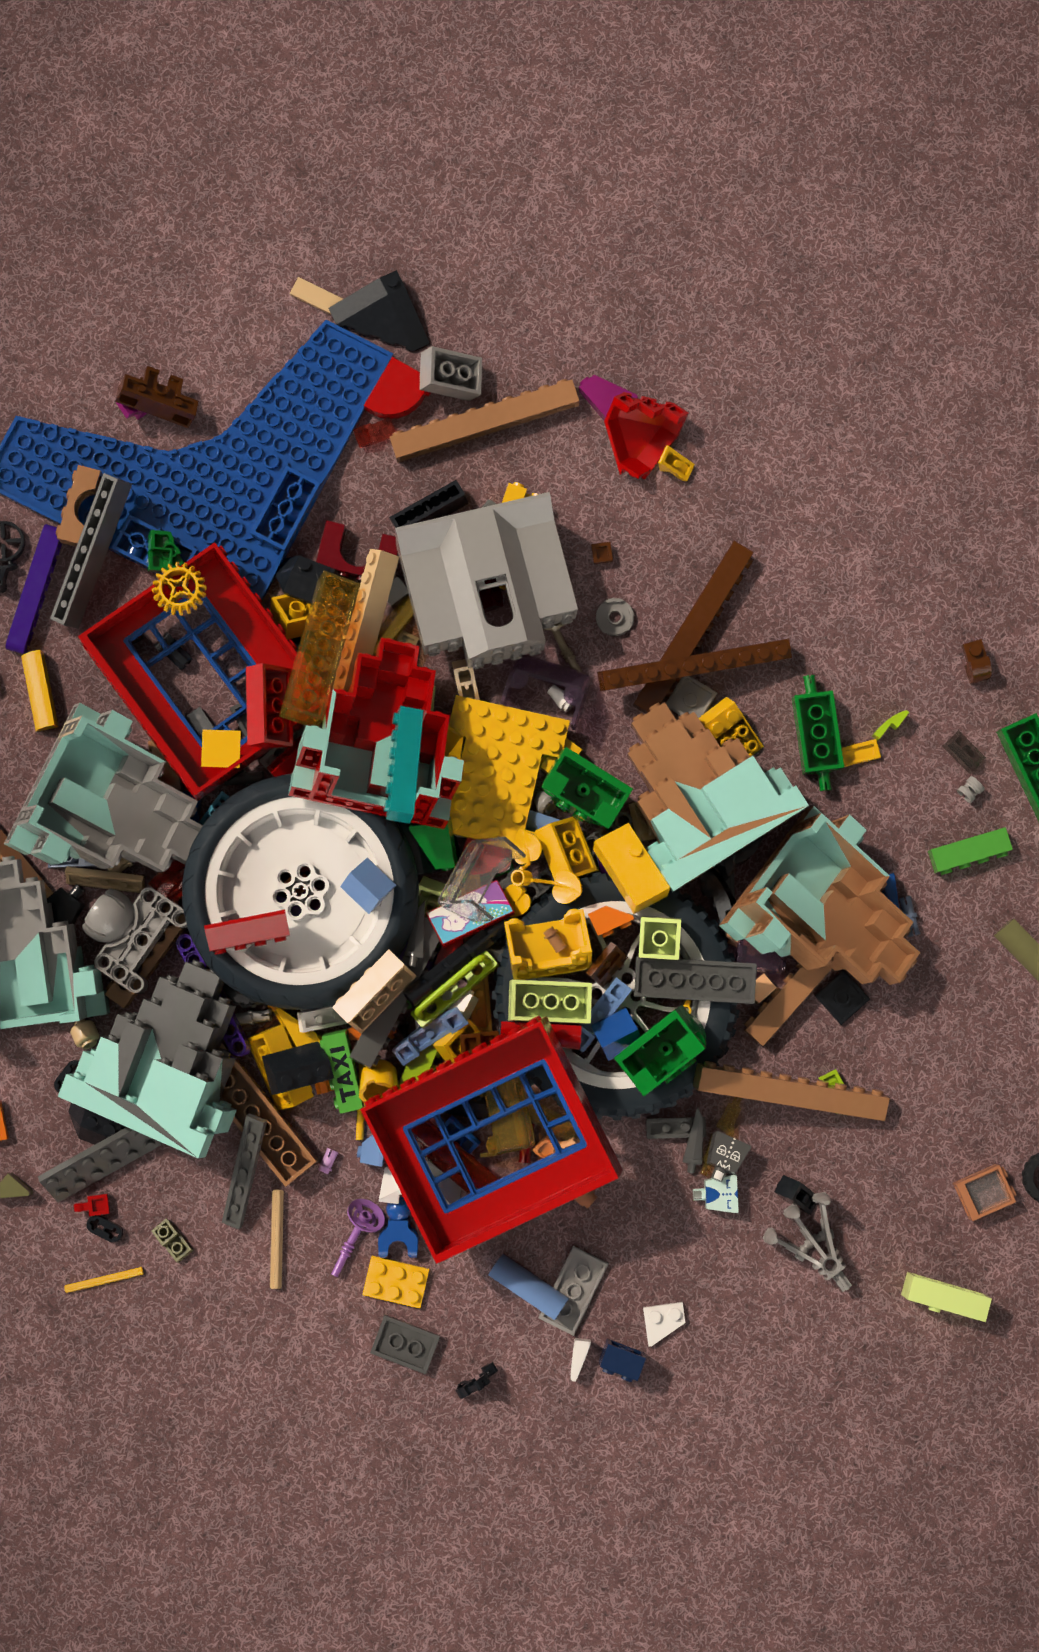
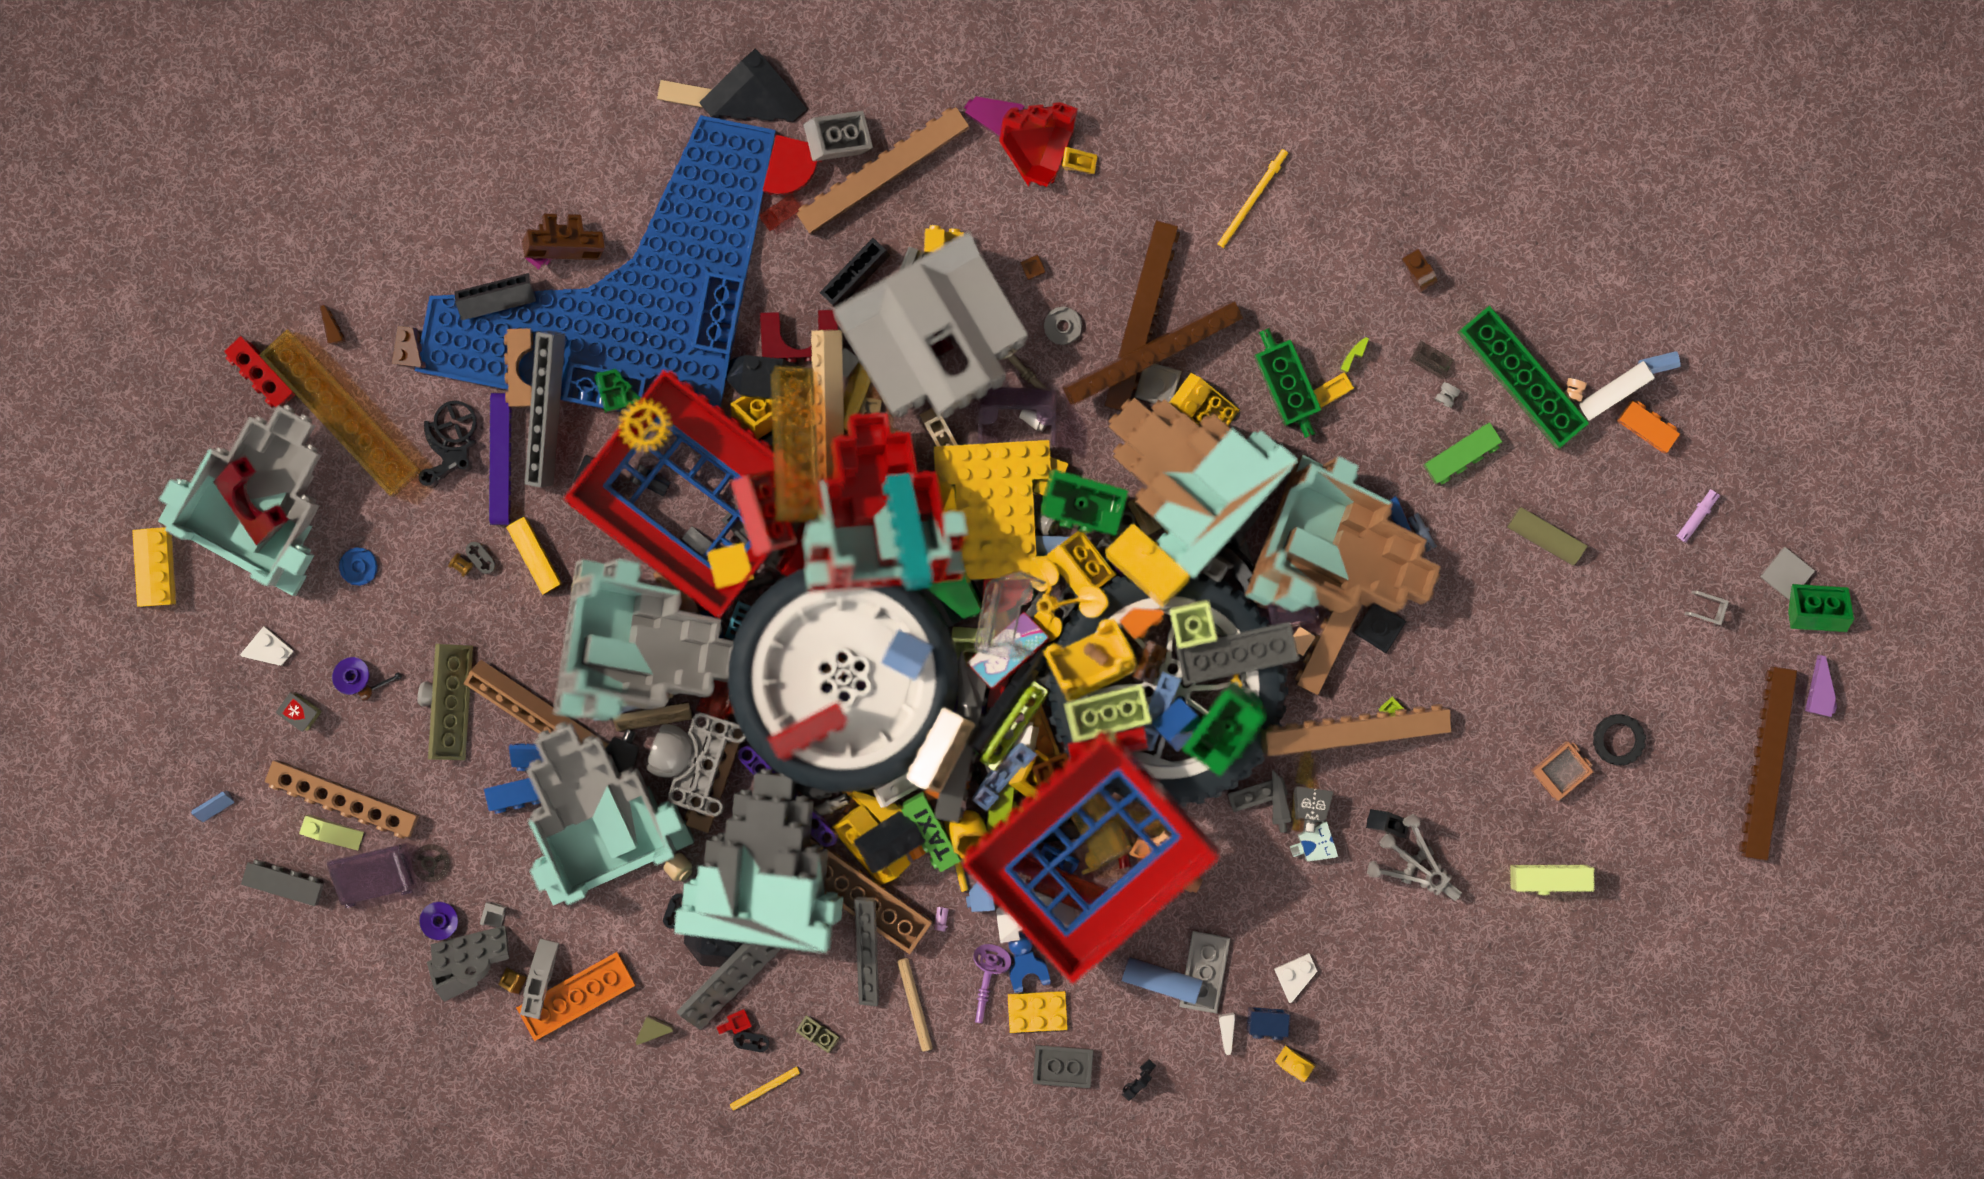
camera: 20 degrees left, 5 degrees up
none -> black brick [454,273,536,320]
none -> dark grey panel [1202,555,1234,582]
none -> yellow bar [1217,149,1288,249]
none -> yellow torso [1275,1045,1316,1082]

